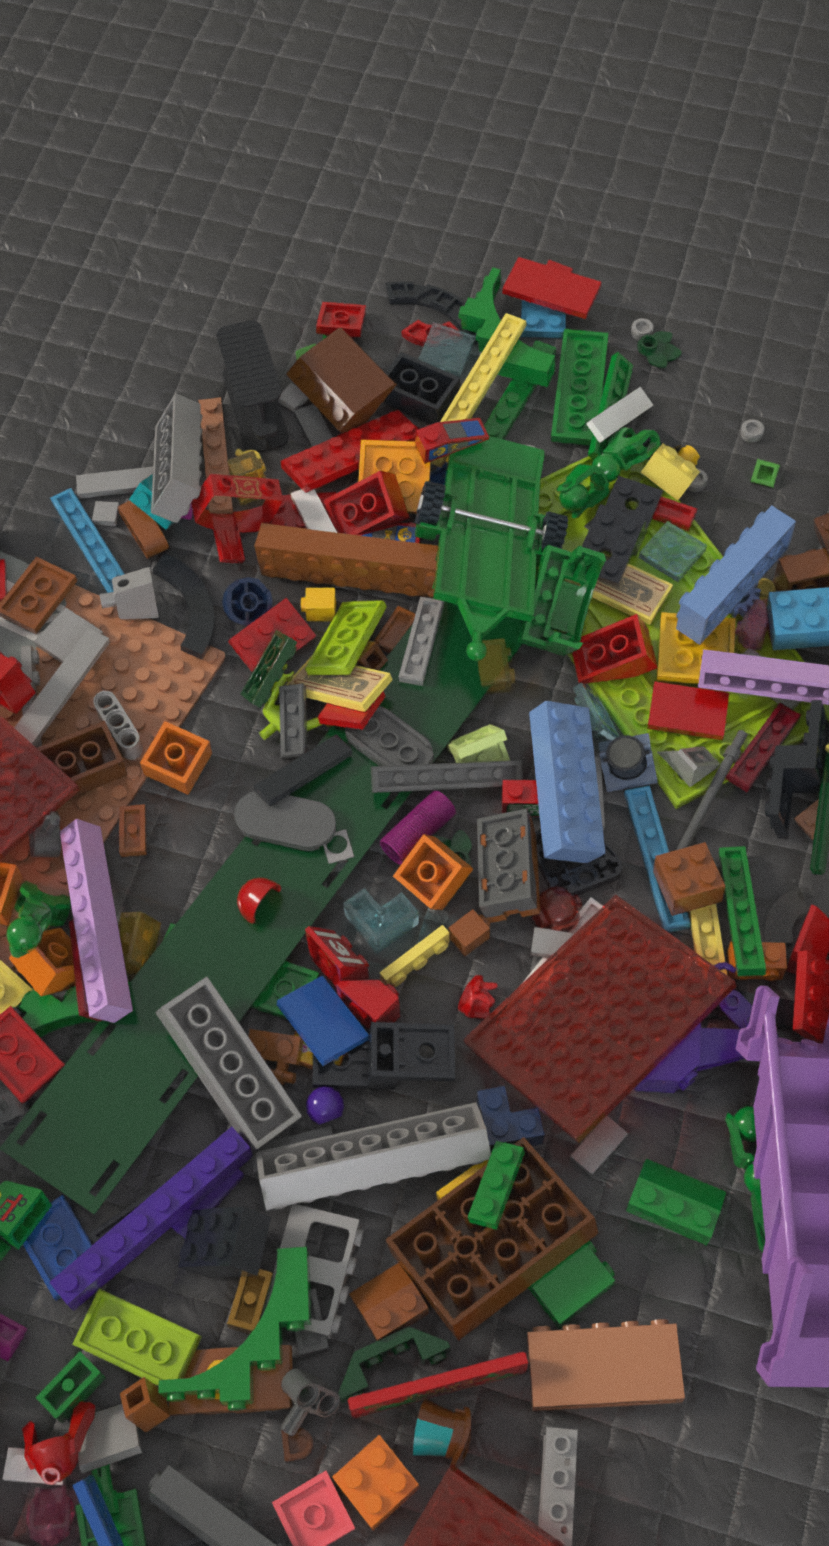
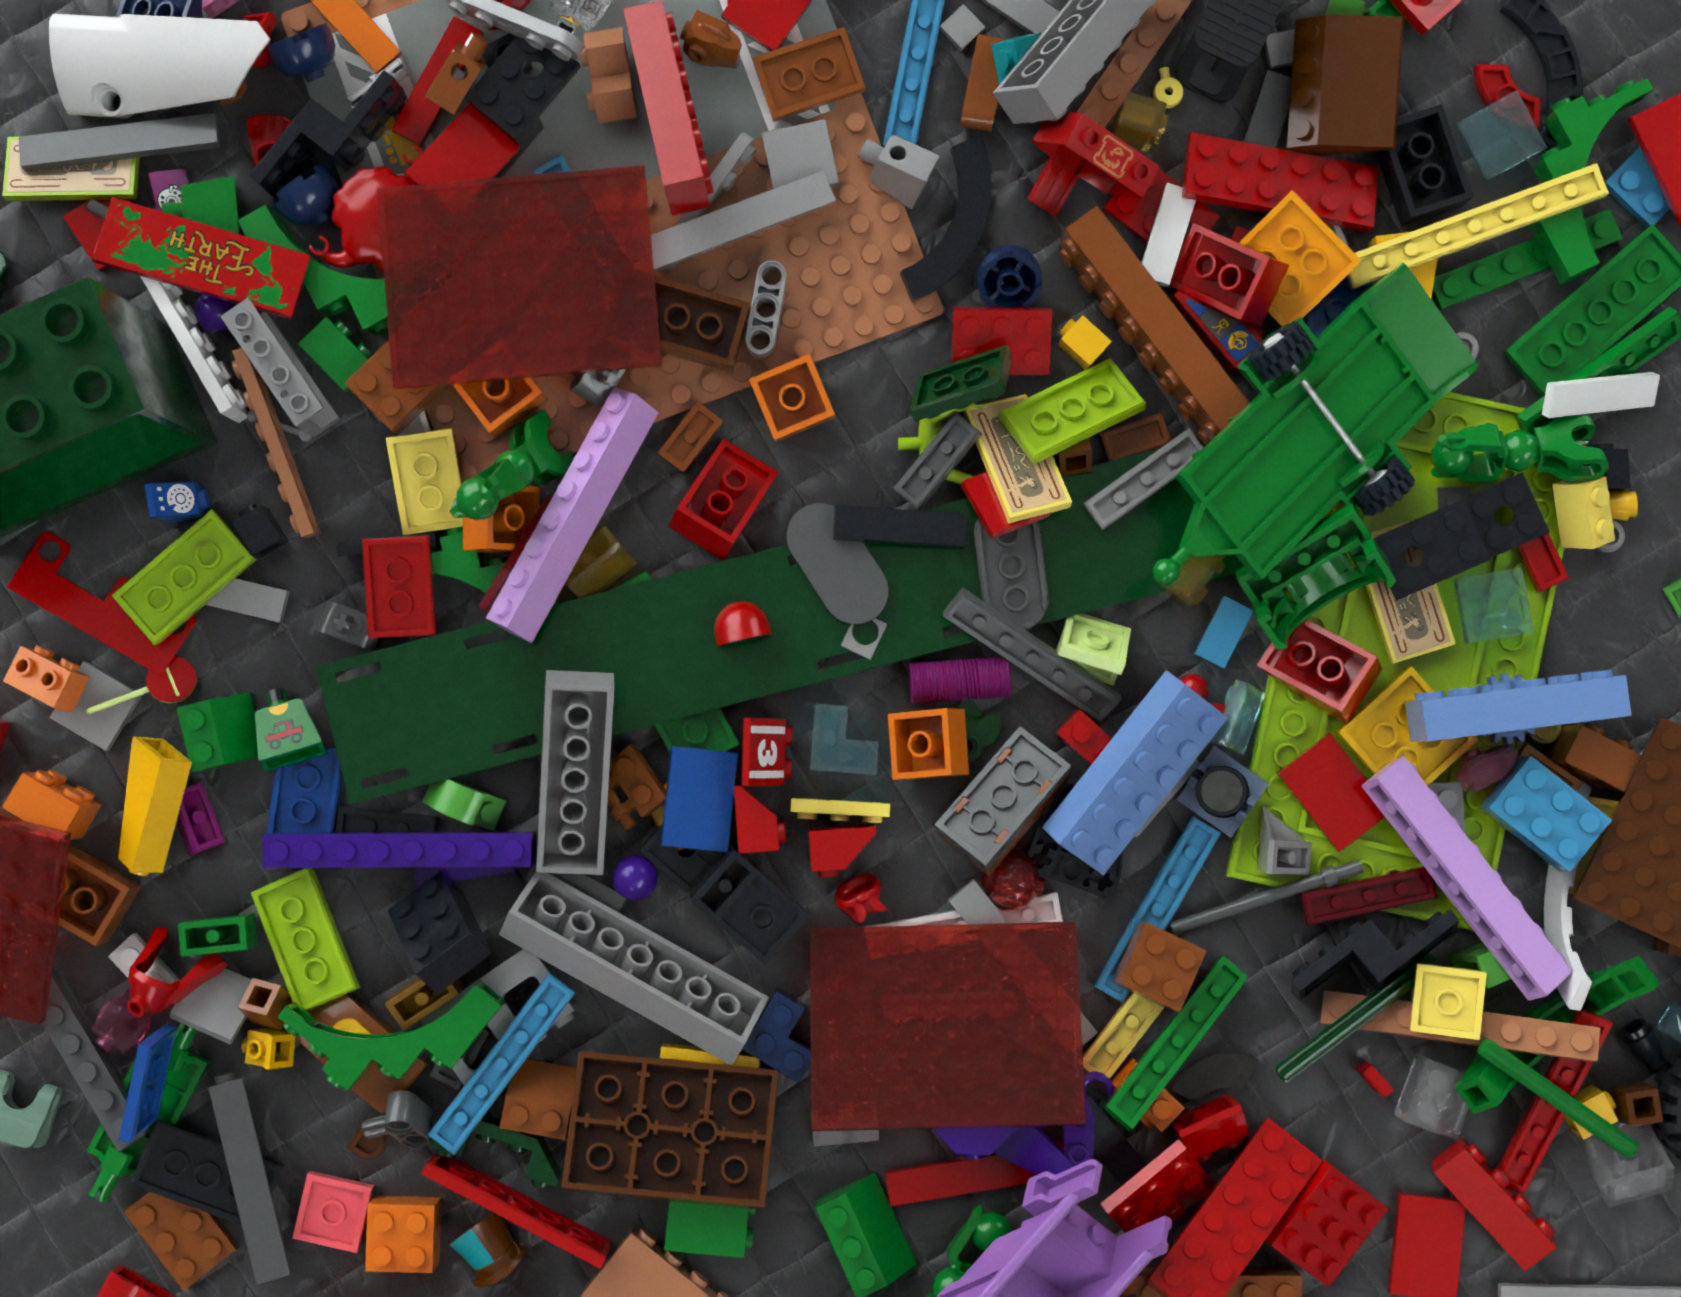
camera: 35 degrees right, 25 degrees up
slope [415,418,489,464] -> none
dark orange brick [448,909,490,957] -> none
green plate [468,1141,525,1230] -> none
none -> yellow brick [241,1028,296,1070]
none -> bright green brick [422,778,506,831]
none -> dark azure tile [428,972,576,1155]
none -> red slope [668,438,779,561]
none -> red slope [809,824,876,877]
none -> red tile [885,1142,1063,1206]
none -> dark azure tile [1194,596,1253,669]

